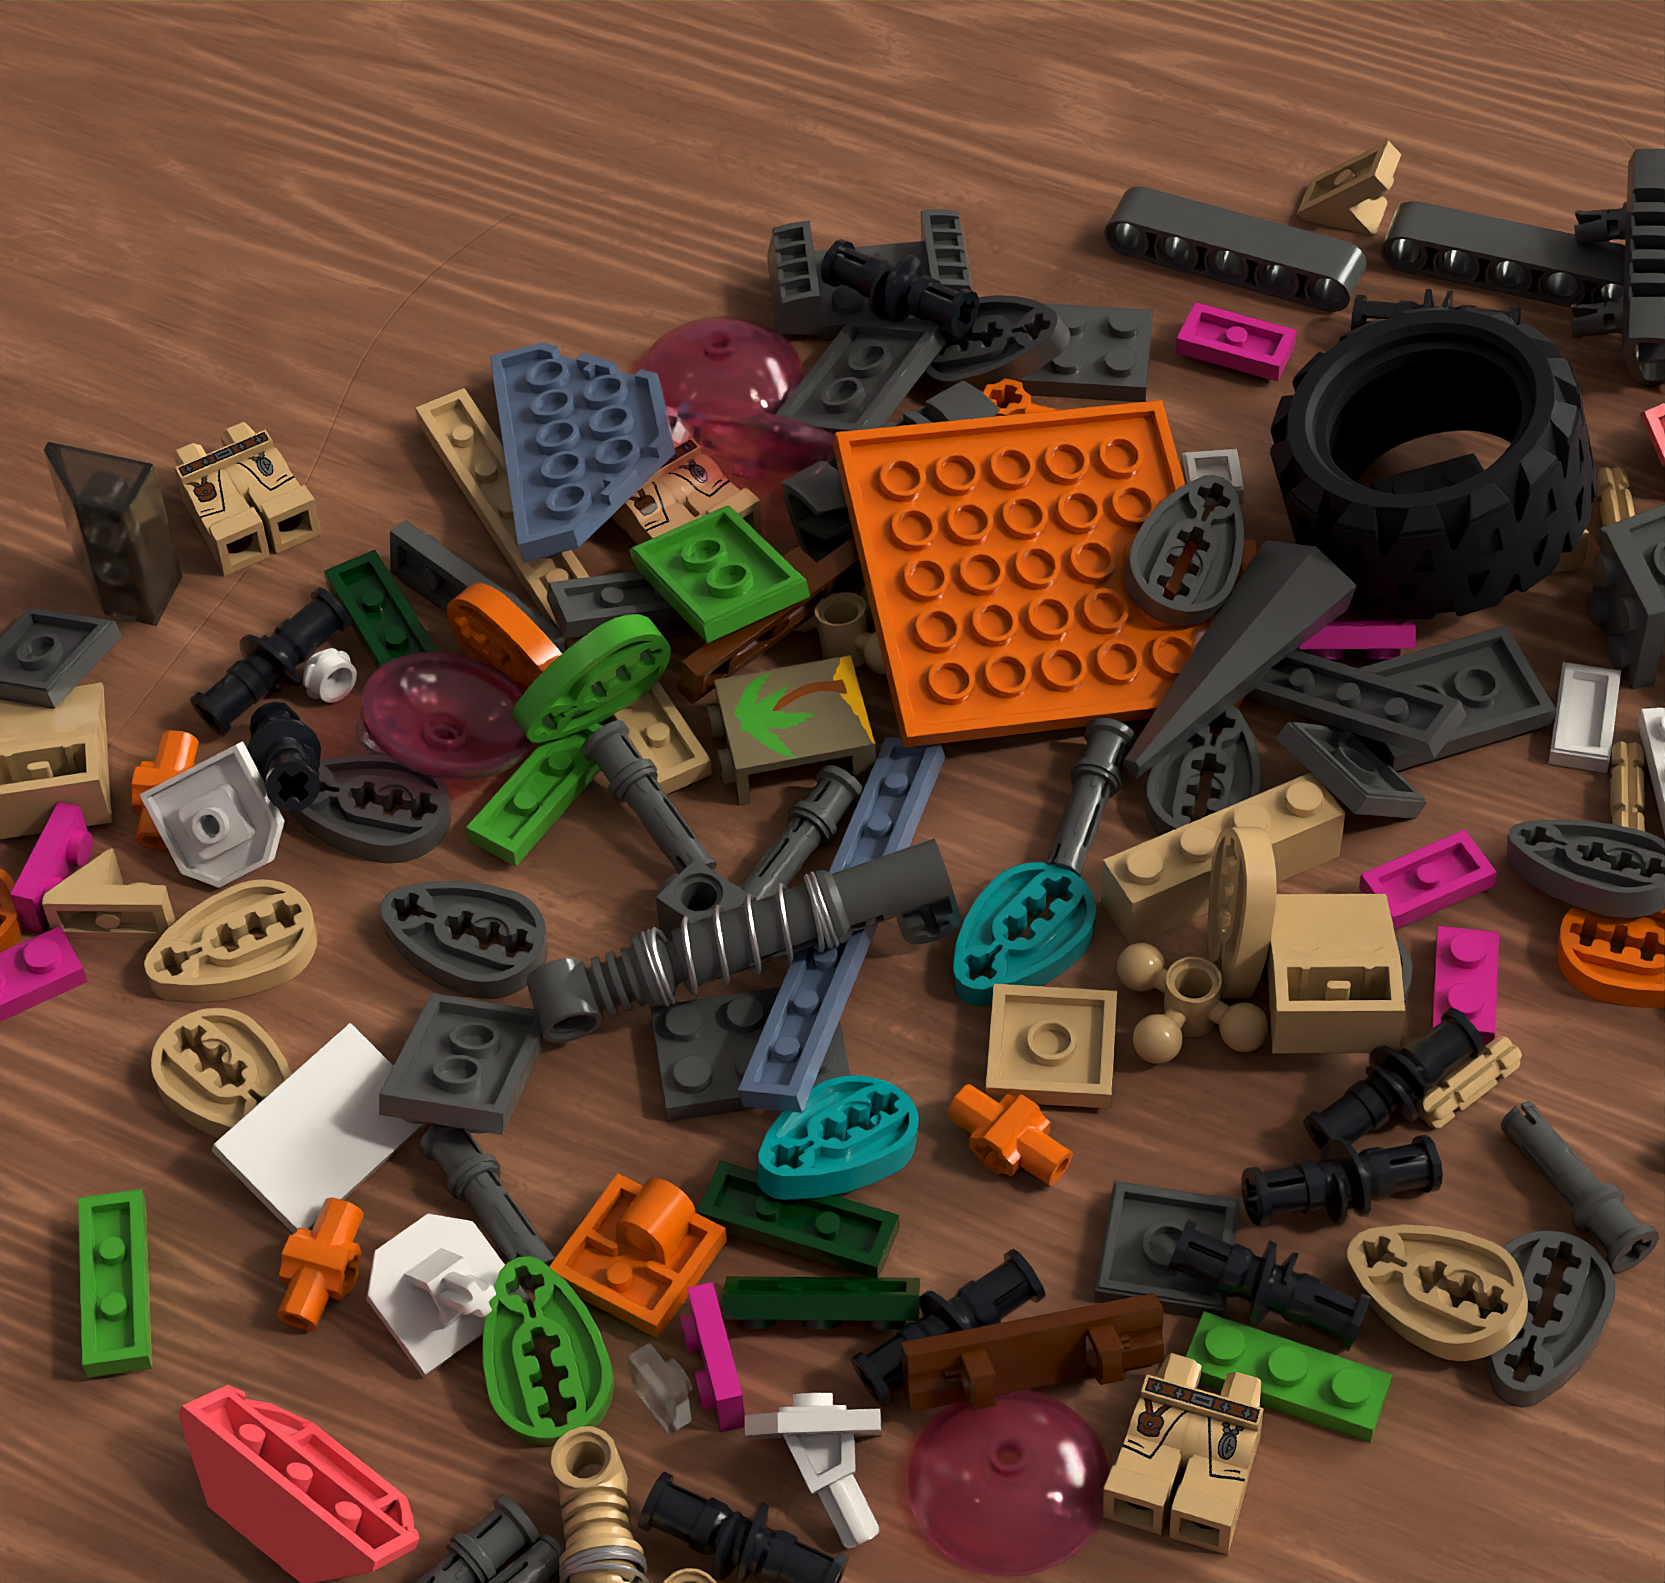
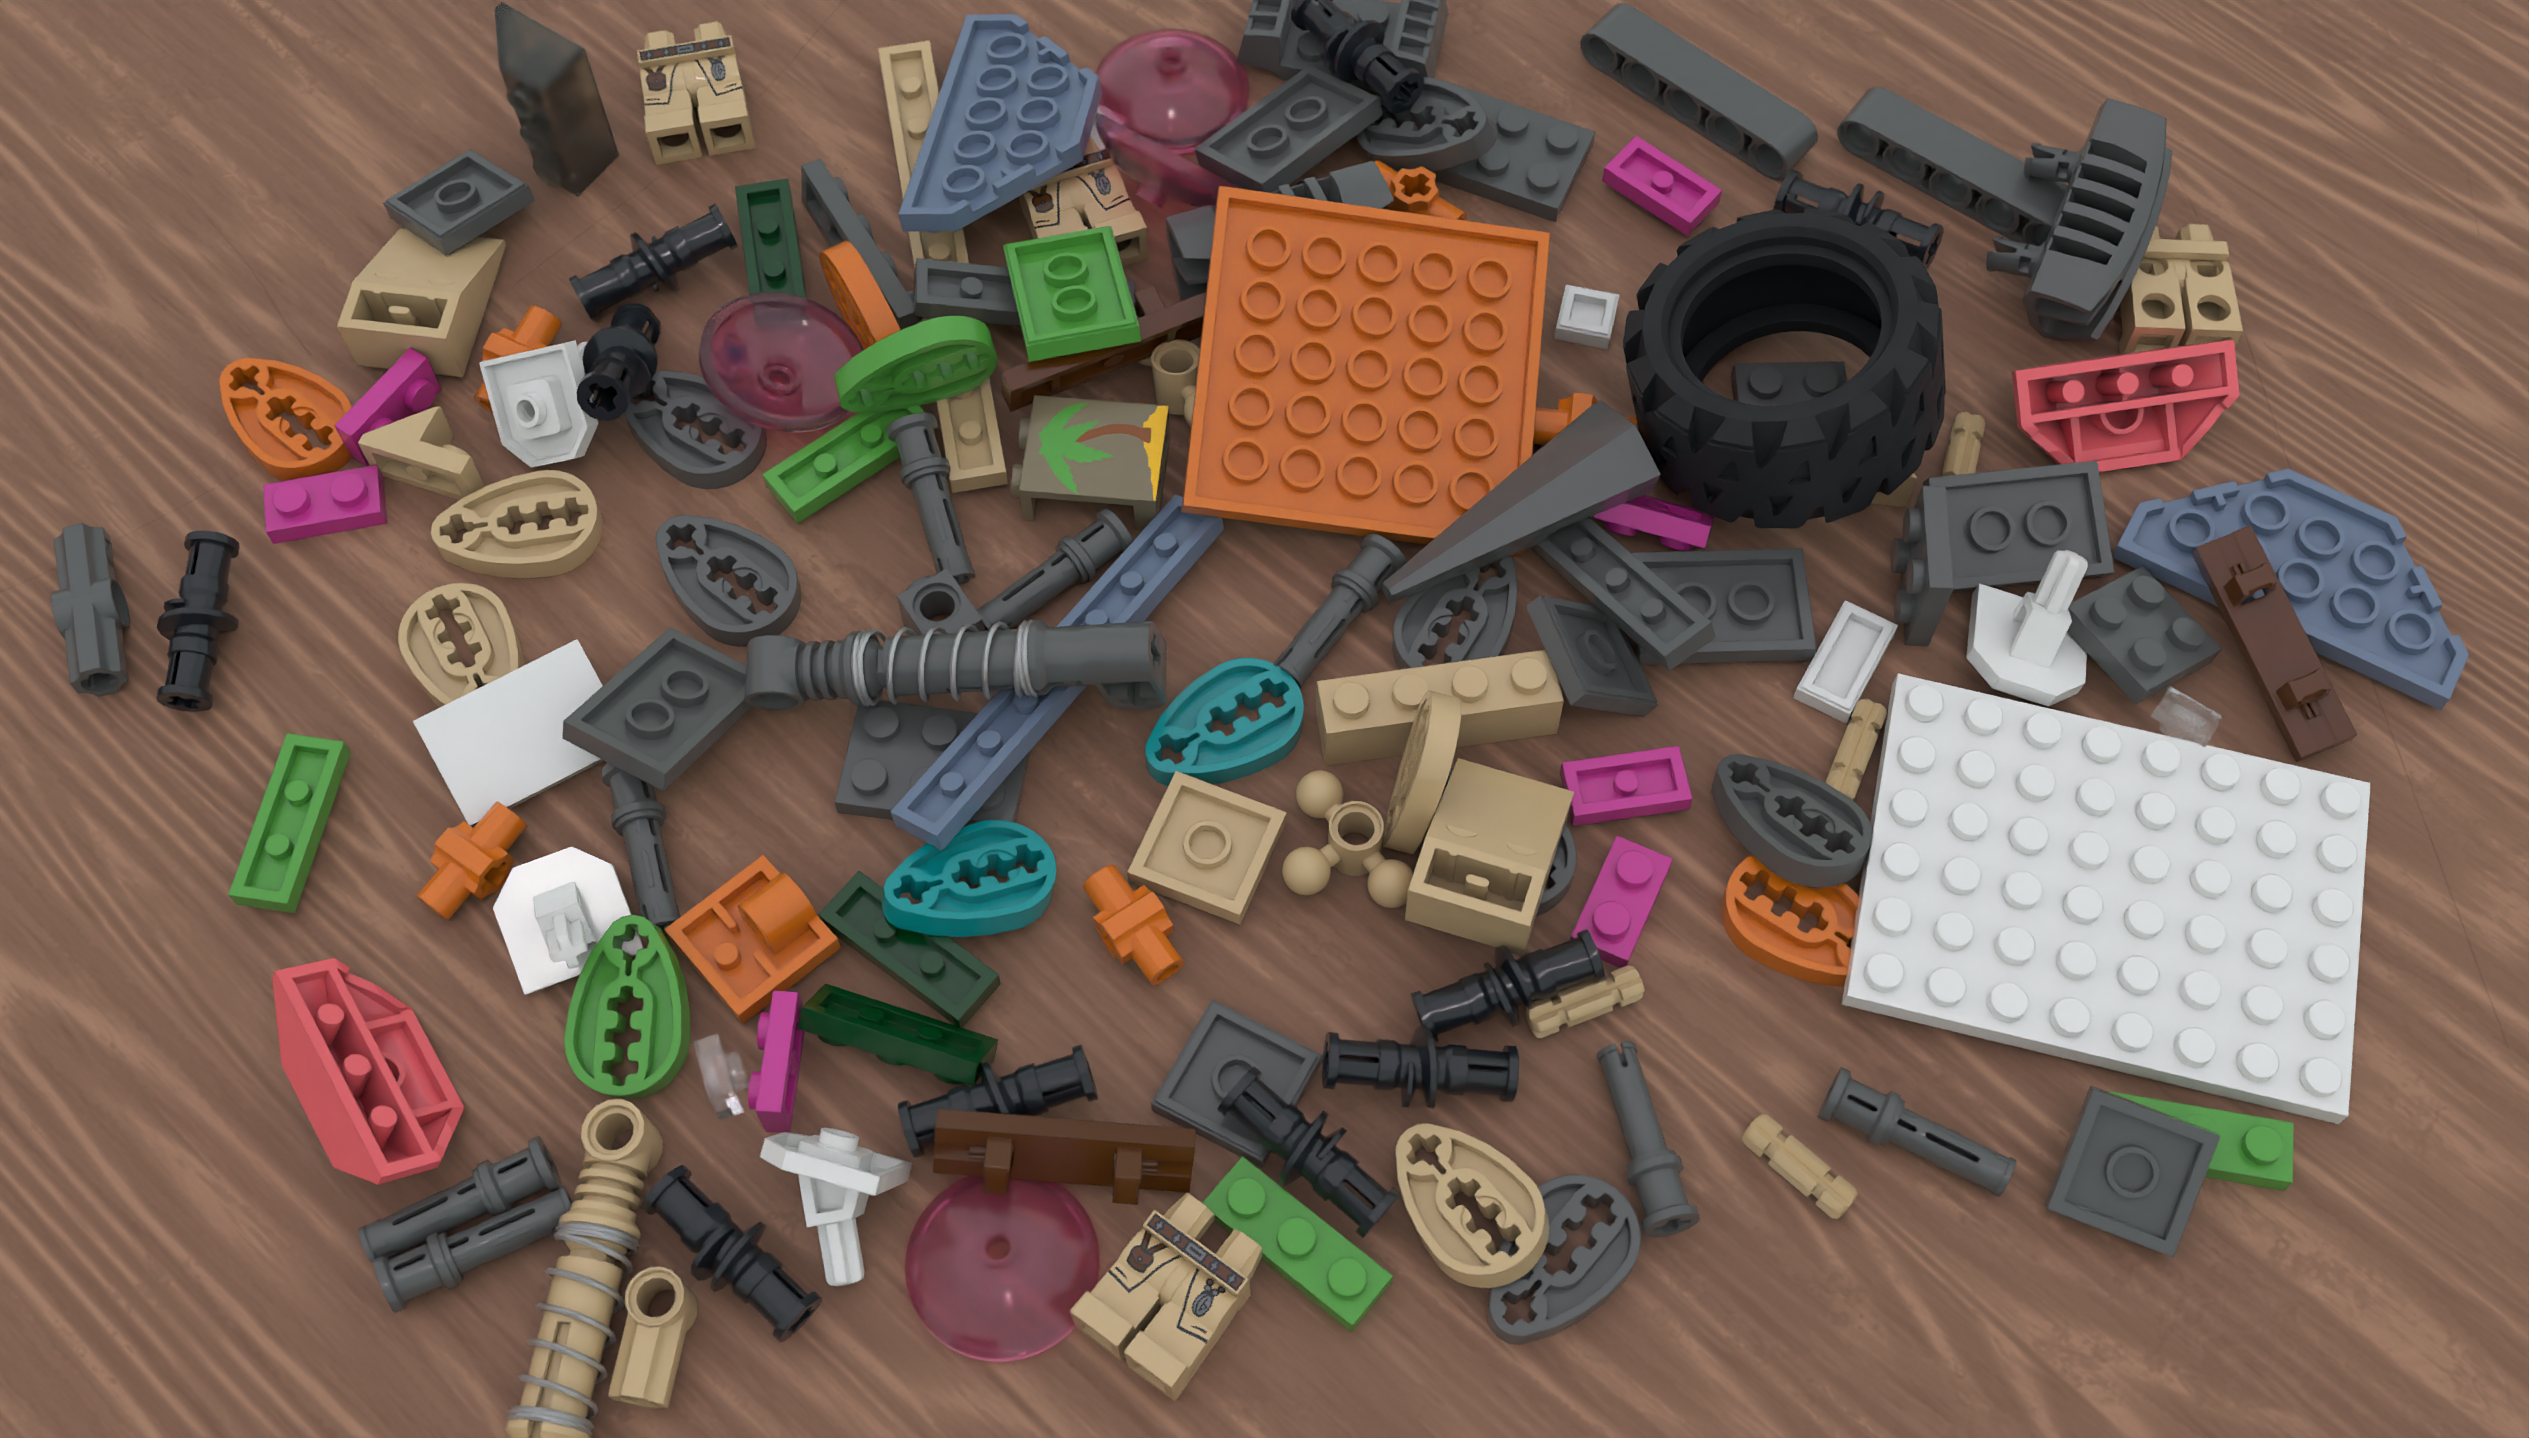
camera: 15 degrees right, 10 degrees up
white plate [303,648,357,703] -> none
dark grey piece [1123,475,1244,625] -> none
tan slope [1297,140,1402,235] -> none

